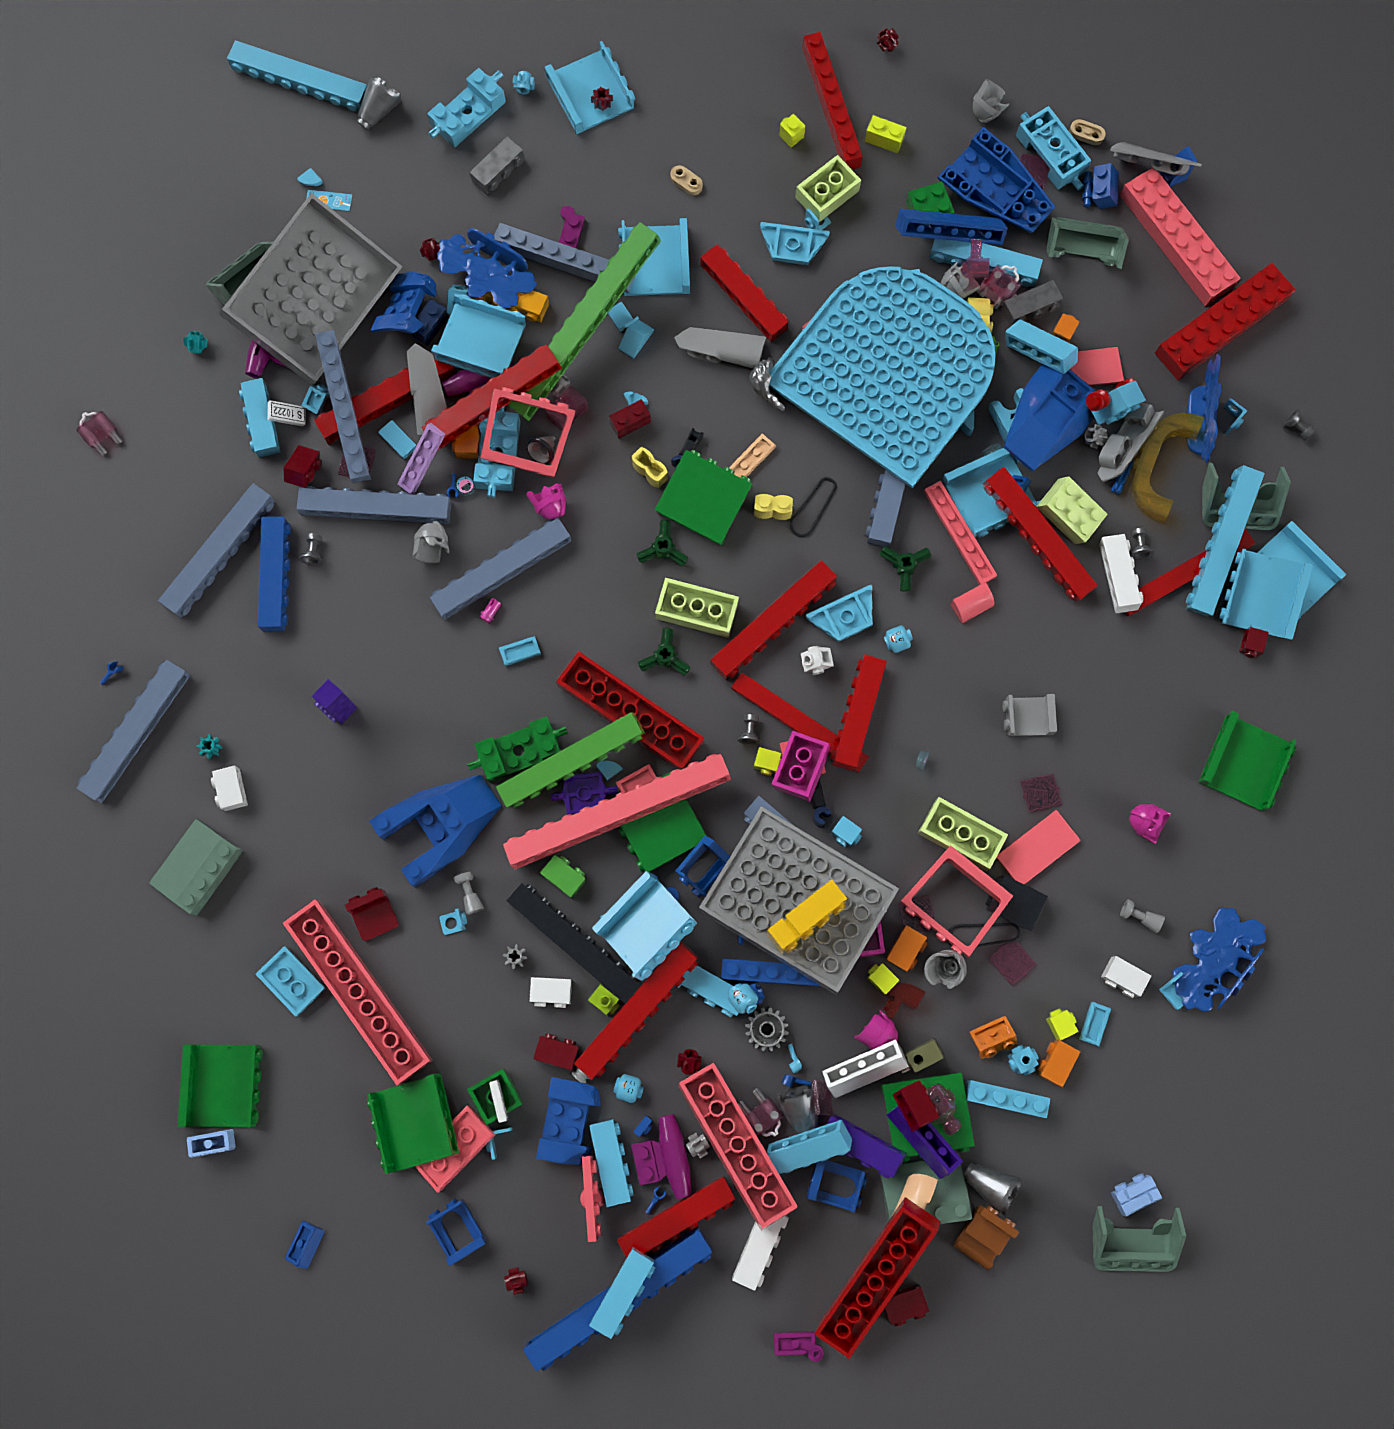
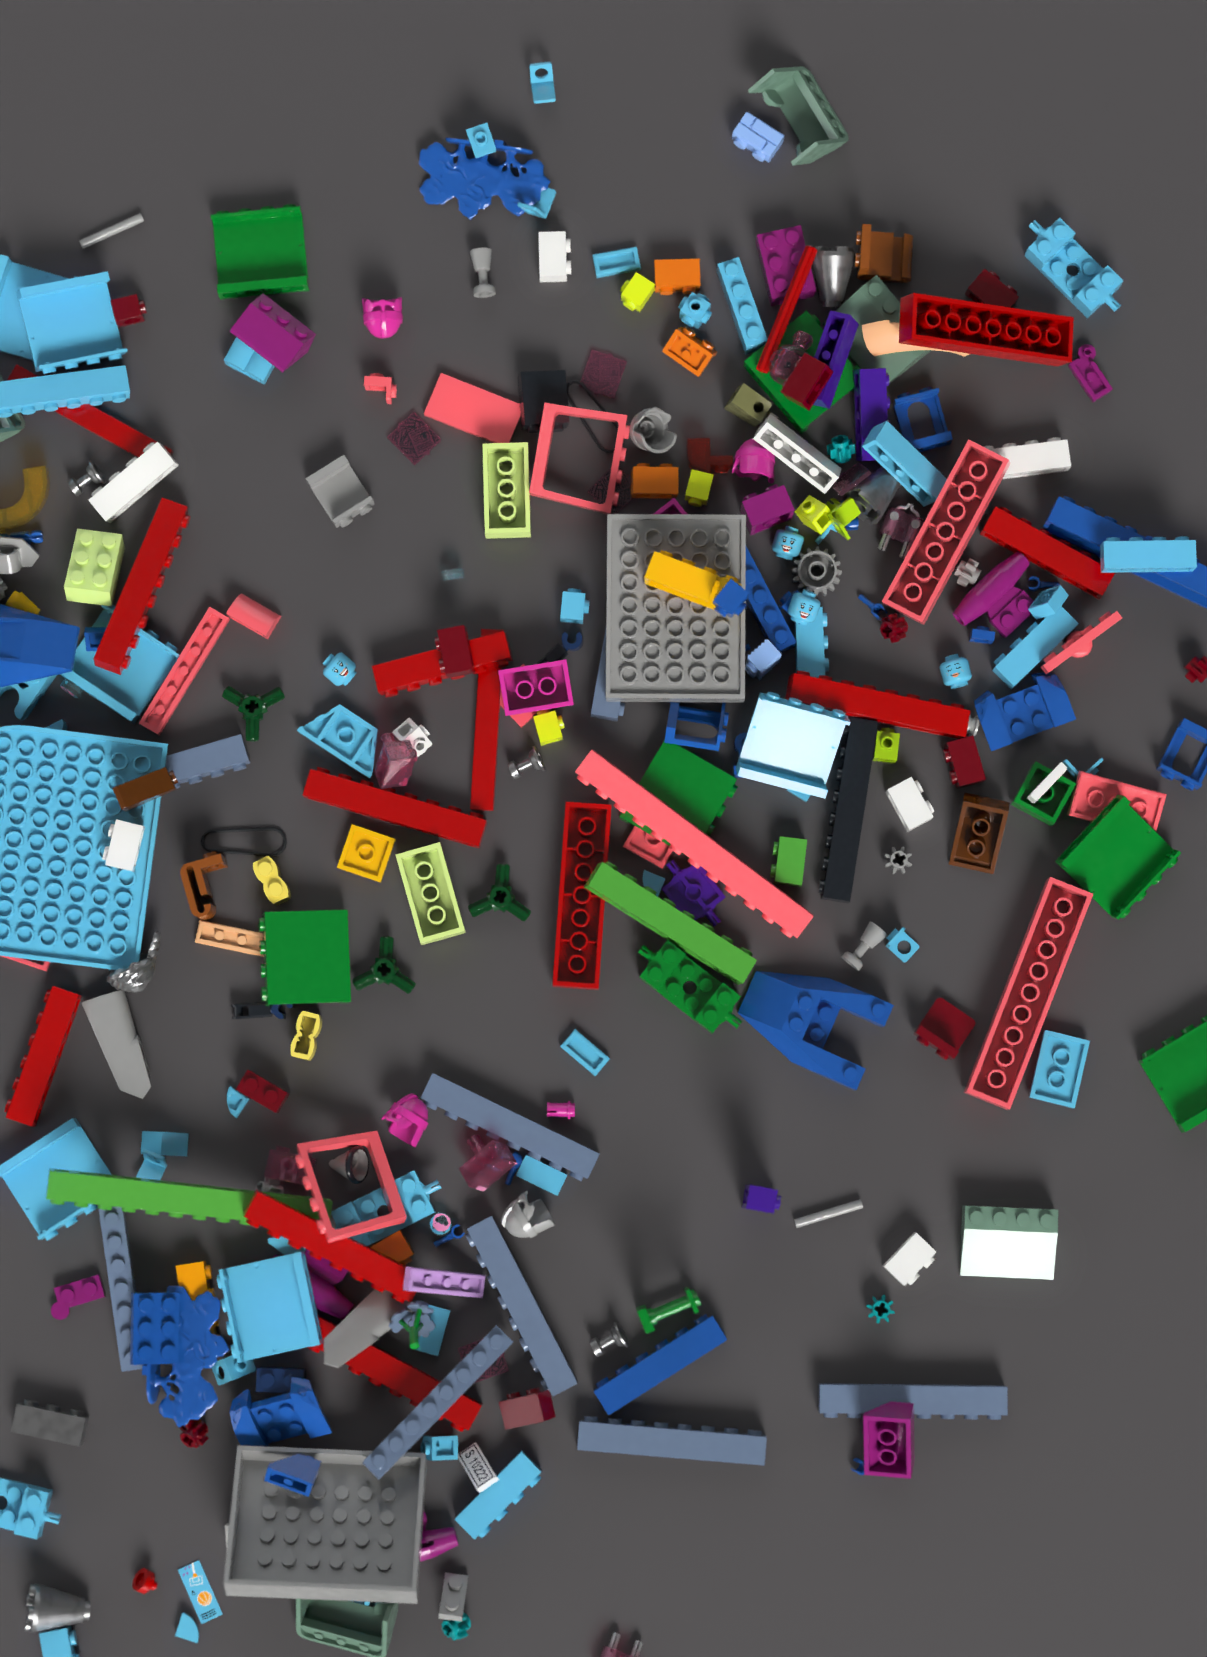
camera: 120 degrees left, 5 degrees up
none -> yellow cone [5,590,41,615]
none -> light grey bar [79,213,144,249]
none -> white brick [102,820,145,872]
none -> reddish brown slope [112,767,178,812]
none -> blue plate [130,1292,180,1365]
none -> red tile [132,1568,158,1594]
none -> dark orange piece [180,851,228,921]
none -> medium azure brick [224,337,275,384]
none -> magenta slope [230,293,316,372]
none -> blue slope [264,1453,321,1497]
none -> yellow plate [337,824,396,883]
none -> coral bracket [364,373,397,404]
none -> clear pink brick [374,733,417,789]
none -> sand blue plant [389,1300,435,1349]
none -> dark red brick [435,625,475,678]
none -> light grey plate [438,1572,468,1622]
none -> clear pink brick [459,1135,517,1192]
none -> medium azure bracket [466,123,496,158]
none -> blue hand [505,1152,523,1185]
none -> medium azure tile [516,1155,567,1196]
none -> medium azure bracket [529,62,556,104]
none -> green fence [636,1287,701,1334]
none -> blue brick [713,579,749,618]
none -> magenta brick [740,484,795,536]
none -> light blue brick [745,639,782,680]
none -> magenta brick [756,225,816,306]
none -> red axle [756,245,818,374]
none -> medium azure head [771,526,804,560]
none -> neon yellow brick [794,495,831,534]
none -> light grey bar [794,1199,863,1228]
none -> lime bracket [826,497,861,540]
none -> teal gear [827,435,856,463]
none -> blue hand [858,594,888,621]
none -> magenta slope [863,1401,915,1479]
none -> reddish brown slope [949,792,1010,874]
none -> medium azure brick [1024,218,1123,319]
none -> medium azure piece [1028,585,1069,620]

